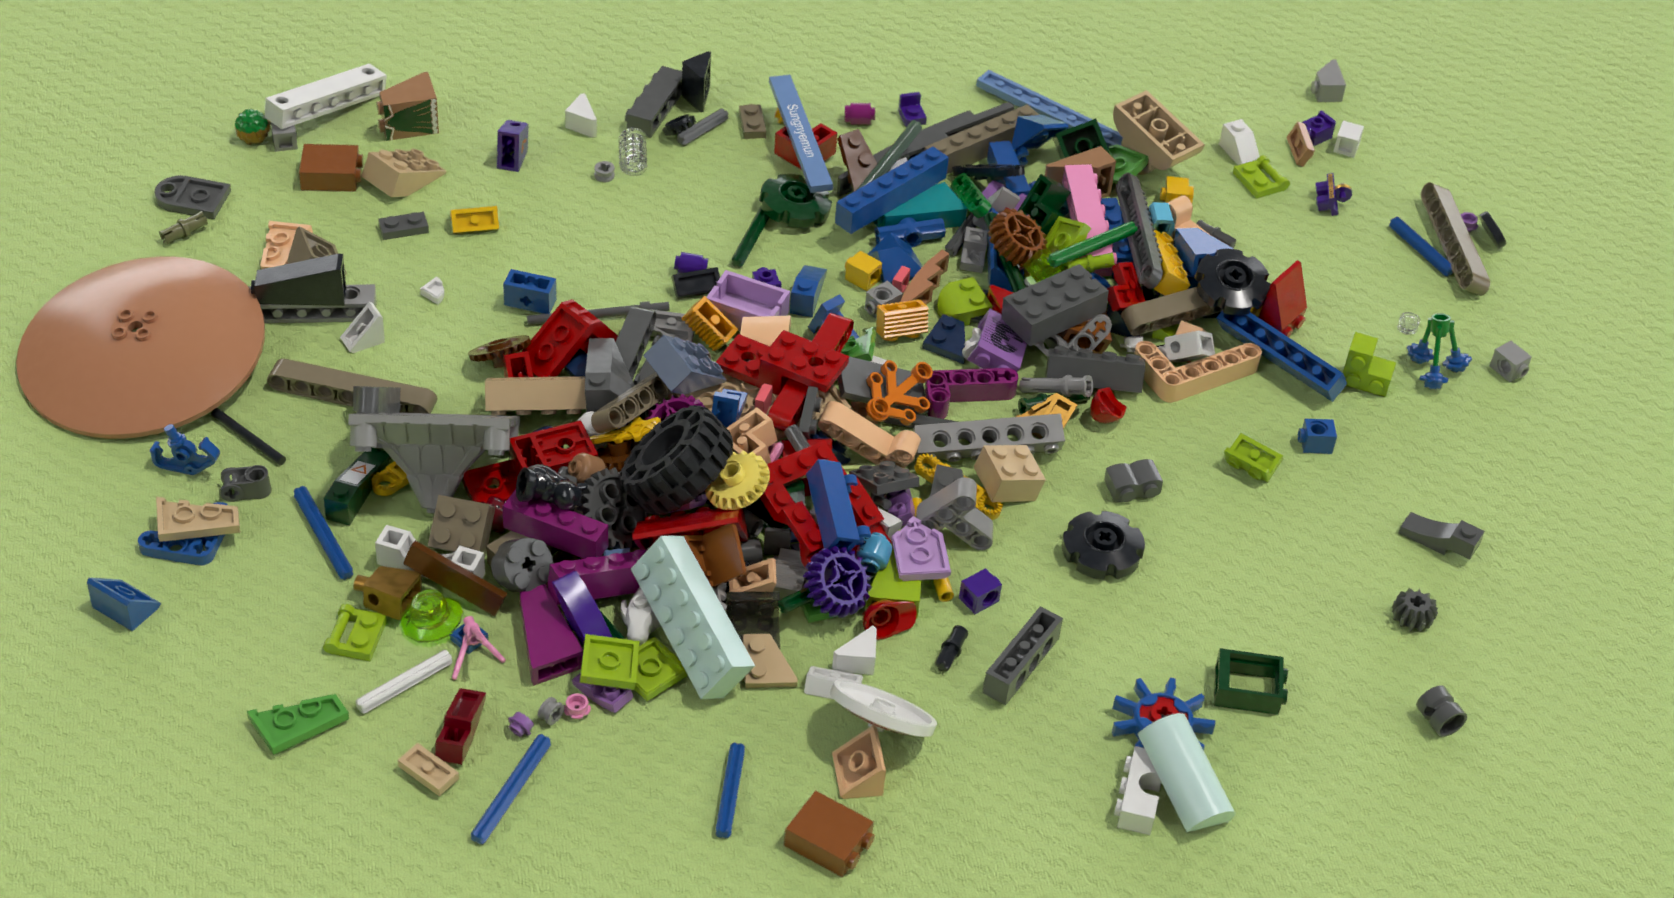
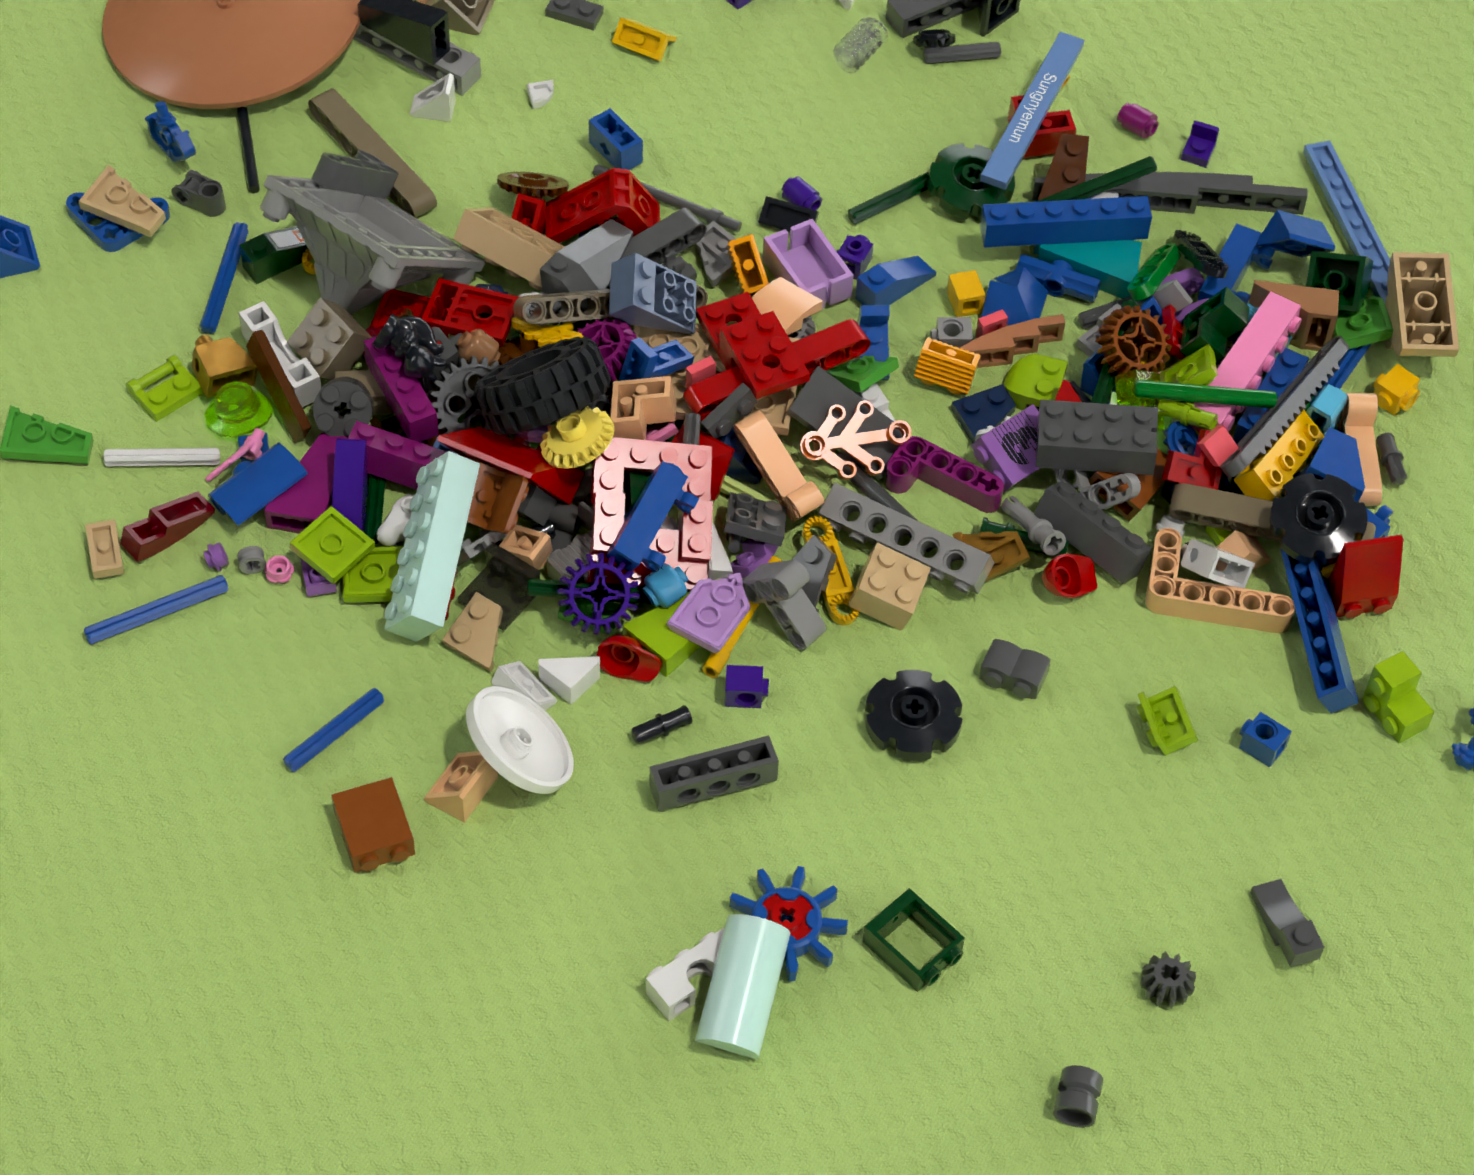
camera: 40 degrees right, 10 degrees up
light grey bush [594,161,615,183] -> none
dark tan plate [739,104,766,139] -> none
dark tan brick [924,105,1039,174] -> none
none -> blue panel [208,442,308,525]
none -> coral tile [1197,425,1239,467]

